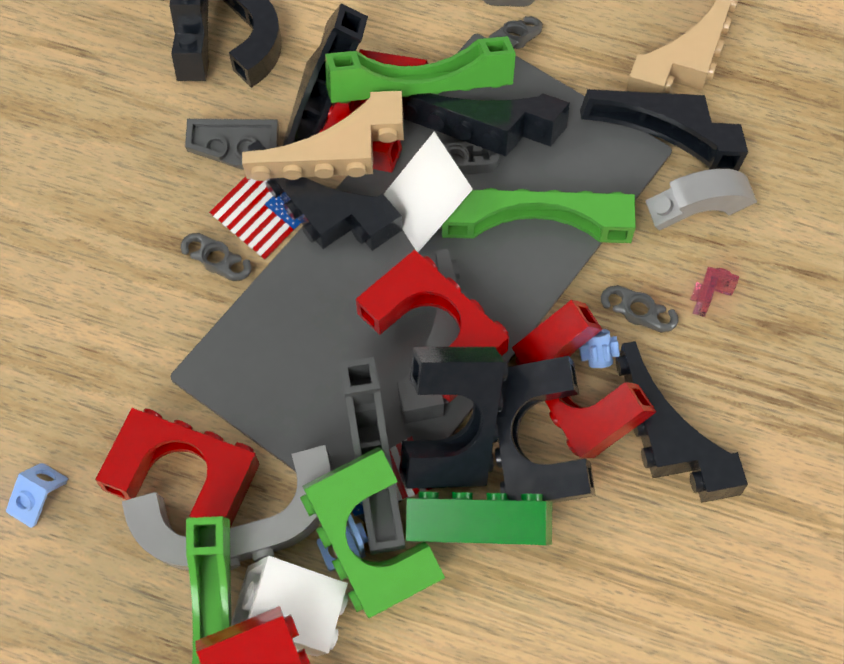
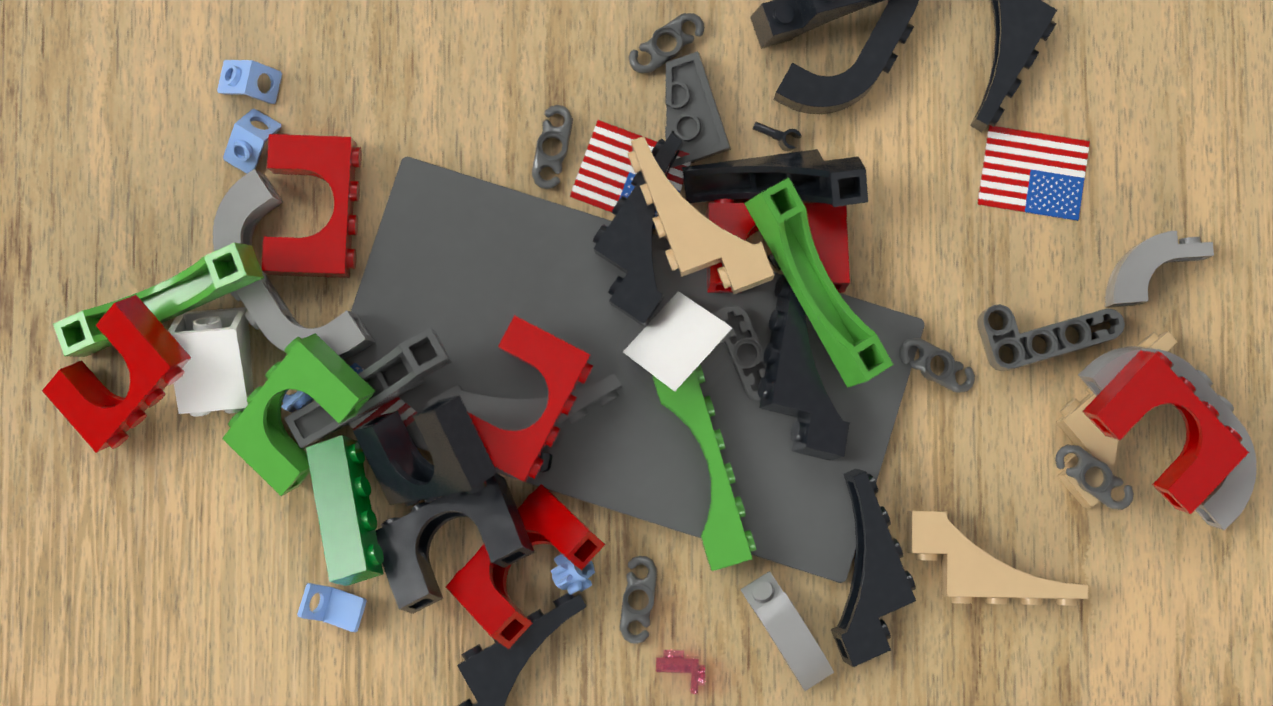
camera: 70 degrees right, 20 degrees up
none -> light blue bracket [223,109,281,174]
none -> light blue bracket [297,583,367,632]
none -> dark grey piece [629,13,705,73]
none -> black hand [753,122,802,151]

